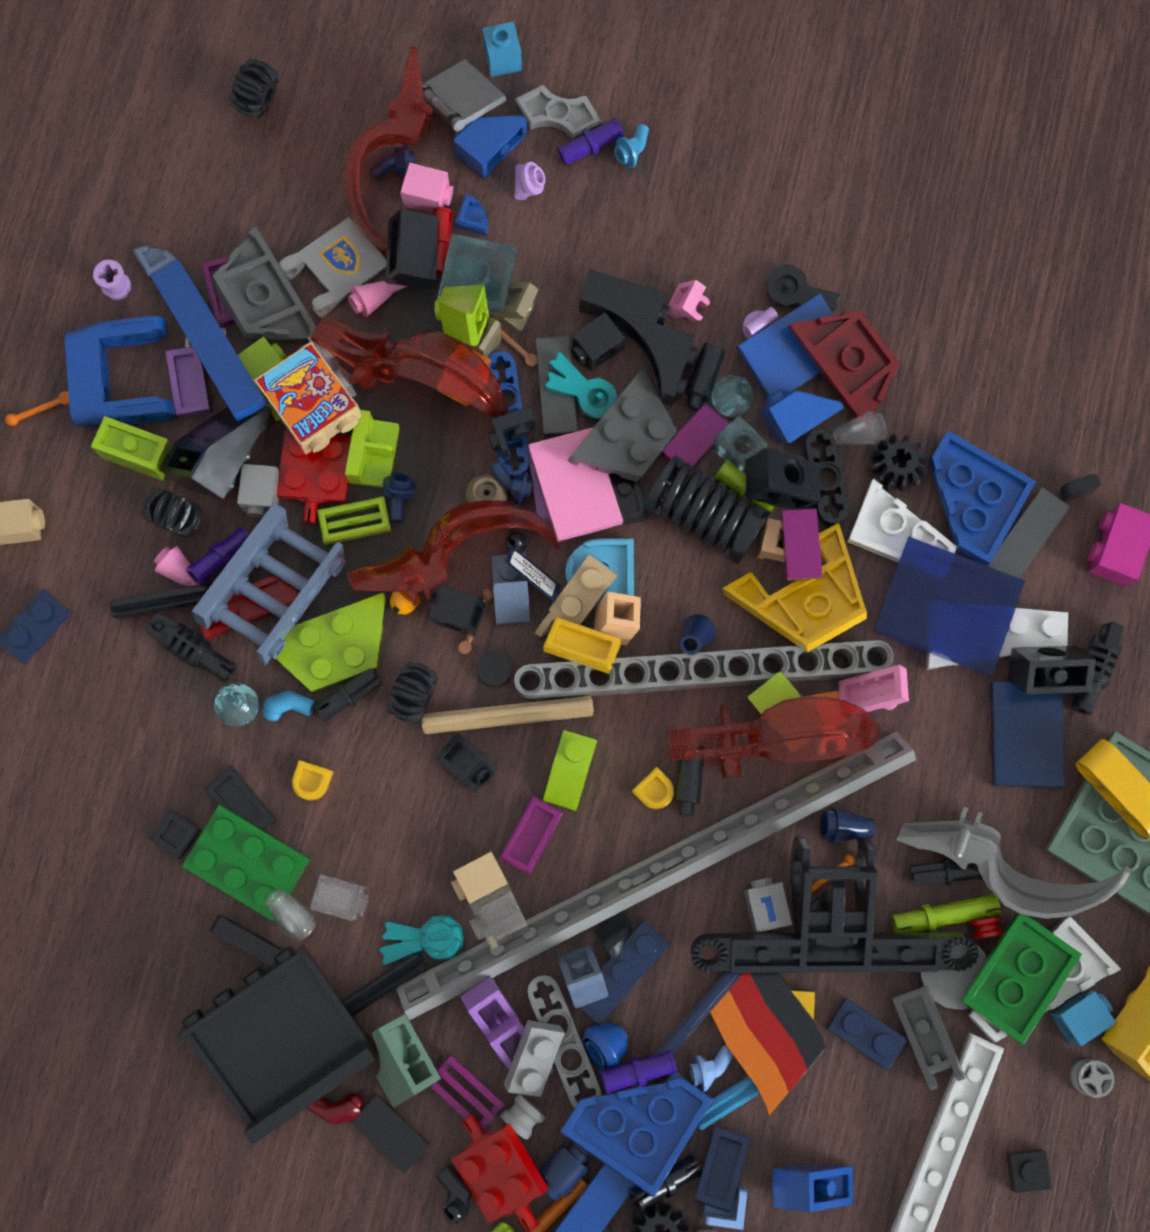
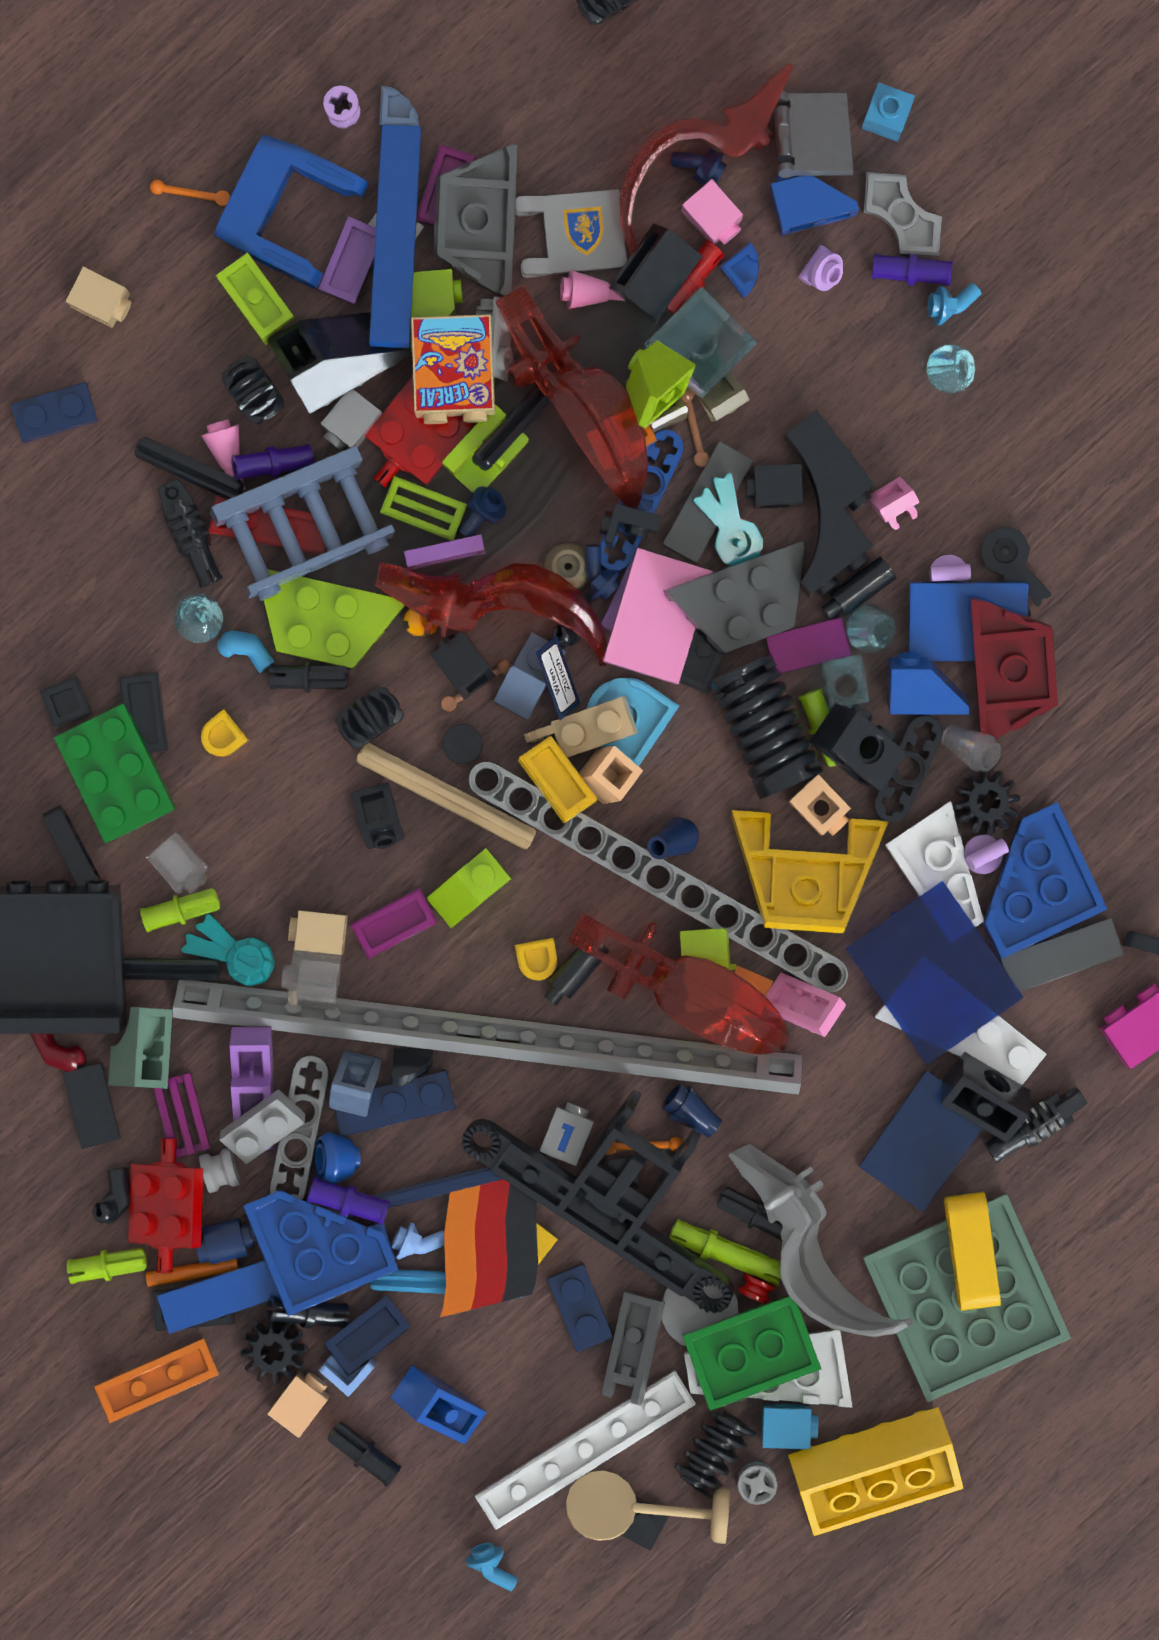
camera: 40 degrees right, 10 degrees up
clear cone [265,888,316,941] -> none
magenta tile [780,509,823,581] -> none
none -> lime axle [140,888,220,932]
none -> medium lavender tile [404,534,485,570]
none -> black axle [472,383,553,471]
none -> tan piece [566,1471,730,1544]
none -> black piece [674,1410,757,1499]
none -> clear light blue piece [926,344,975,394]
none -> lavender plate [964,835,1009,874]

